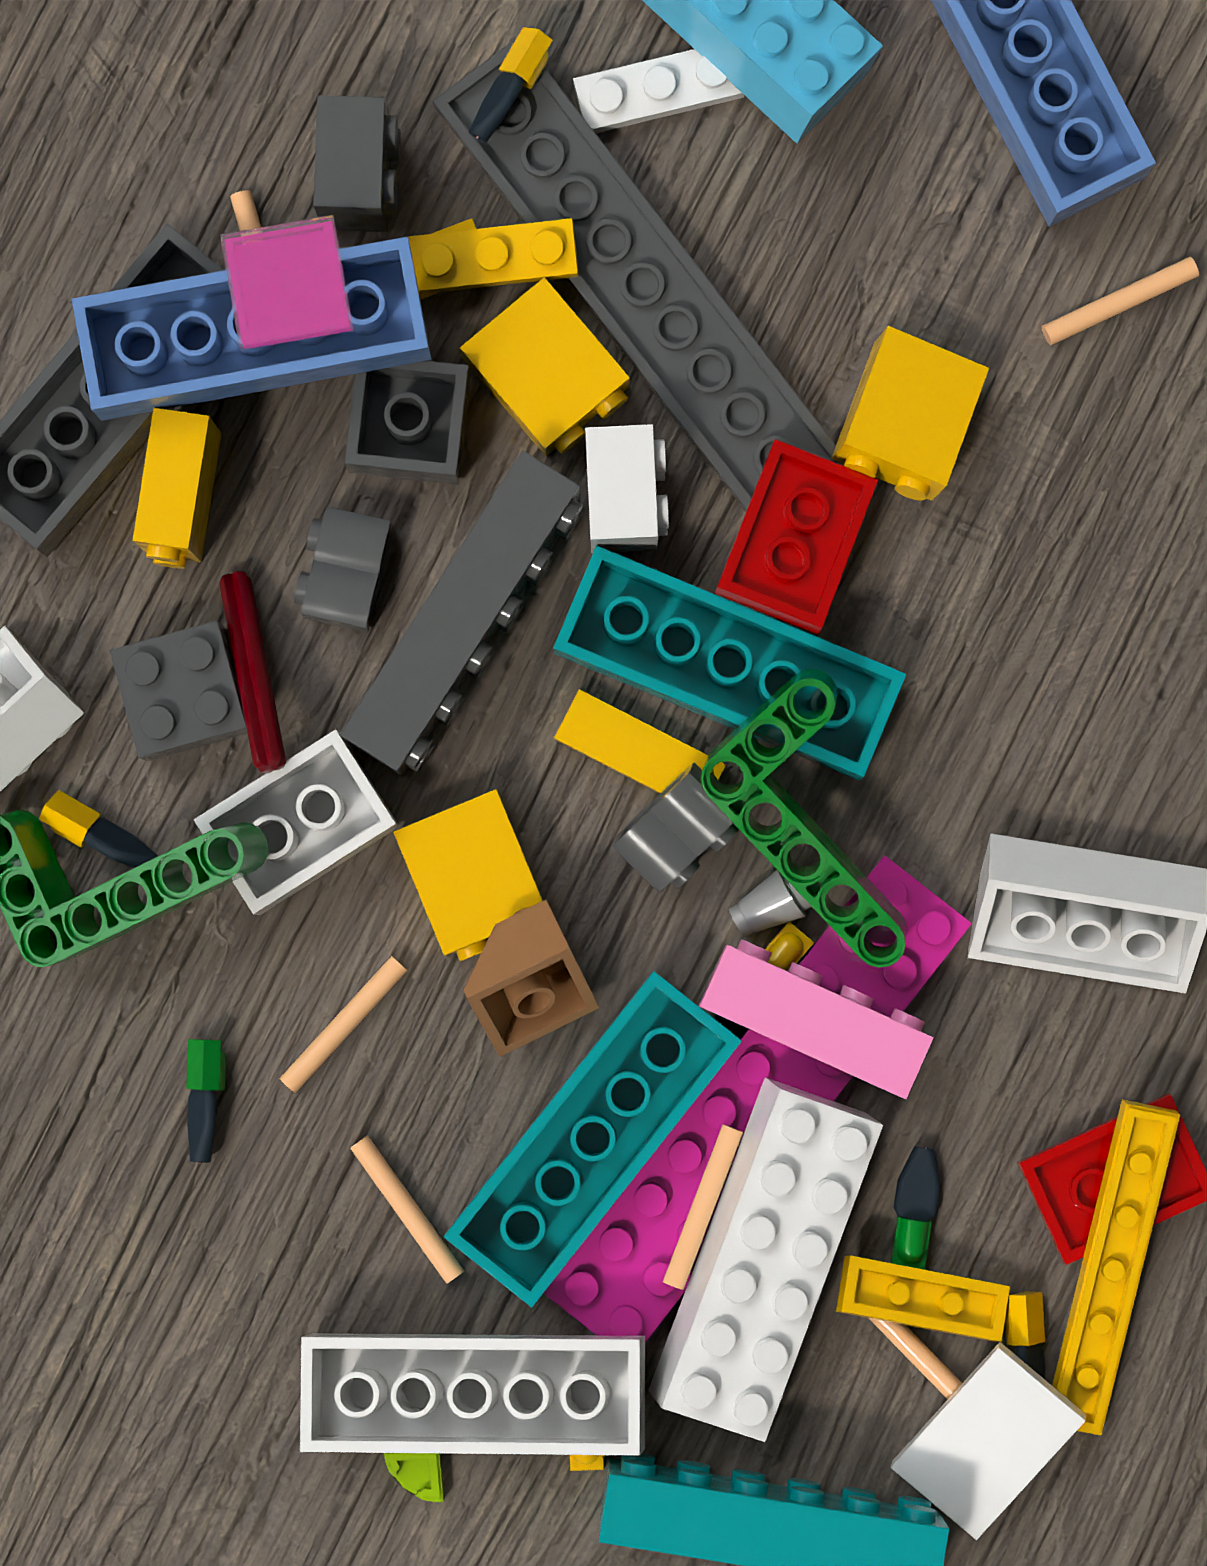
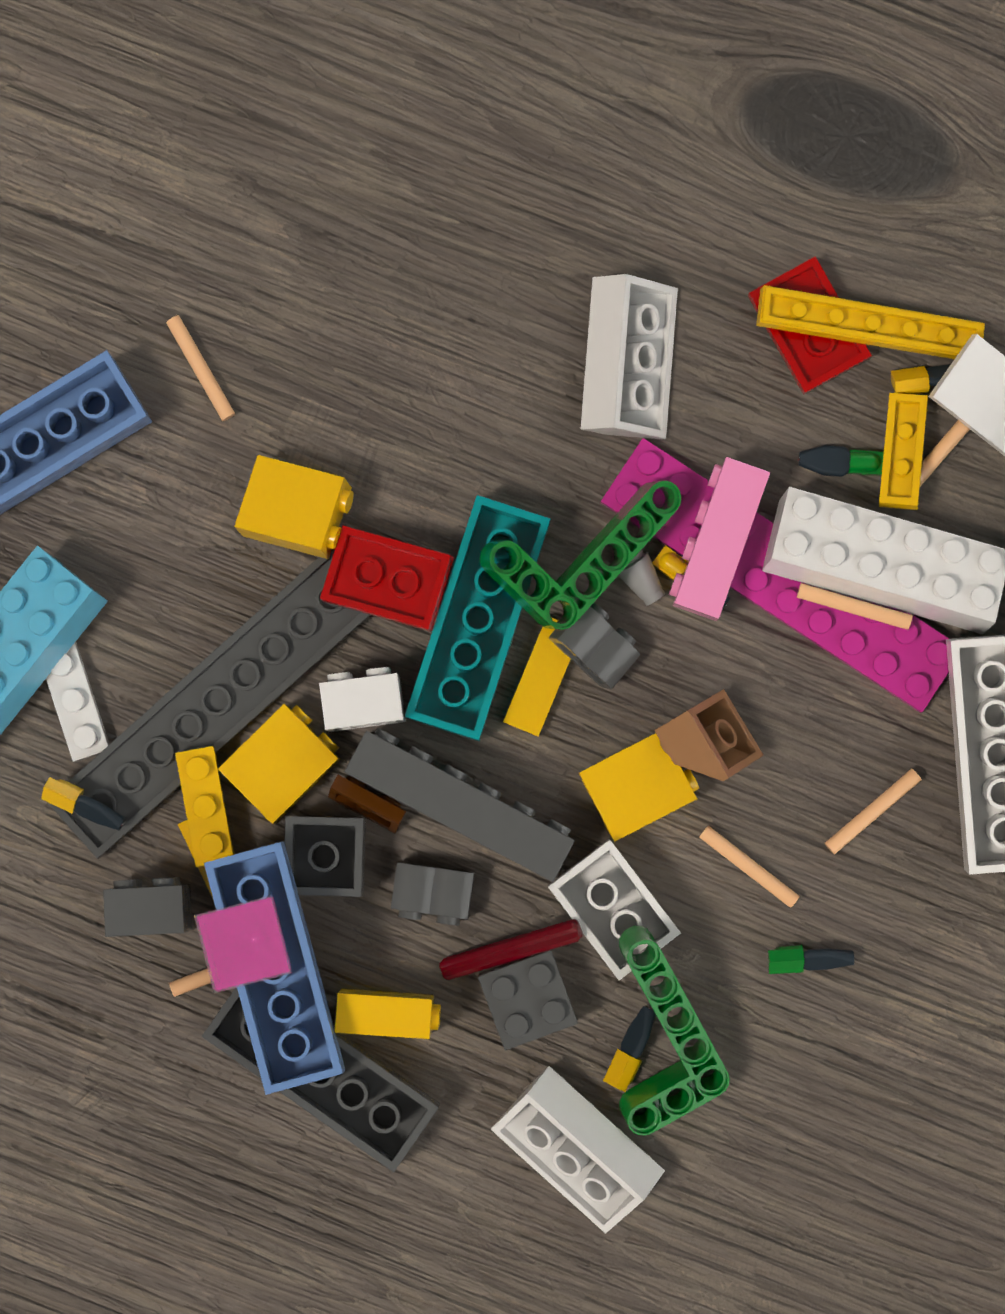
camera: 90 degrees left, 0 degrees up
teal brick [444,971,742,1308] -> none
none -> reddish brown plate [328,775,406,834]

